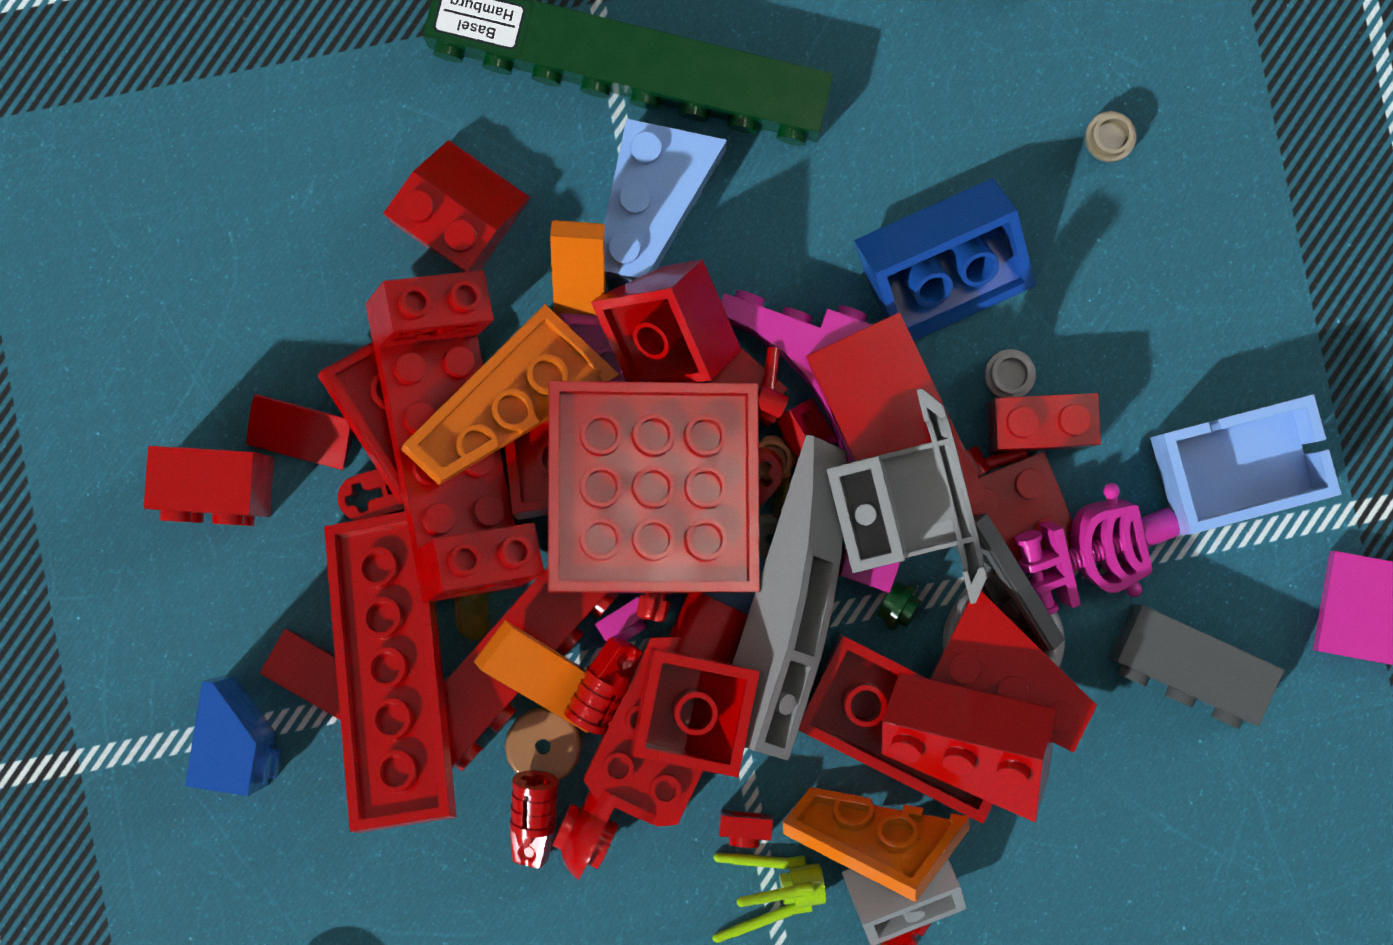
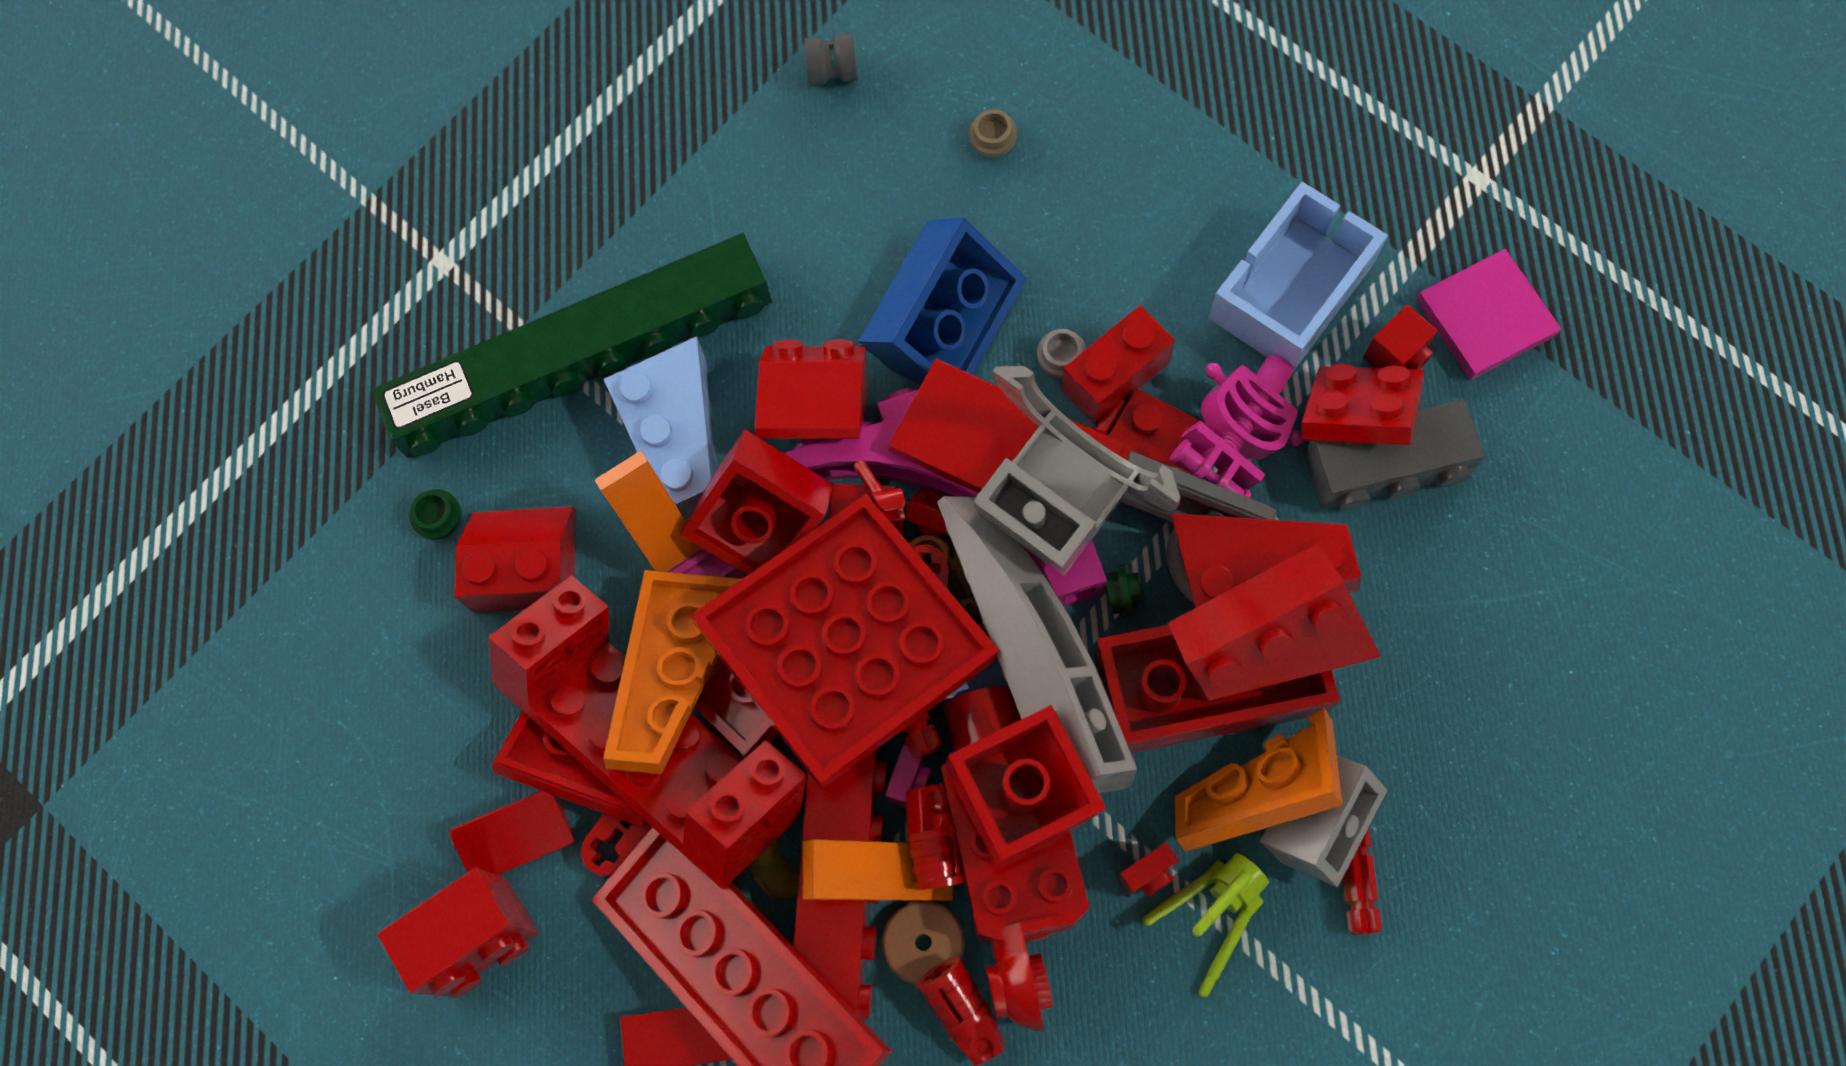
camera: 30 degrees left, 15 degrees down
none -> dark green plate [409,489,462,540]
none -> red slope [755,339,868,439]
none -> red plate [1302,364,1424,445]
none -> red plate [1362,304,1439,370]

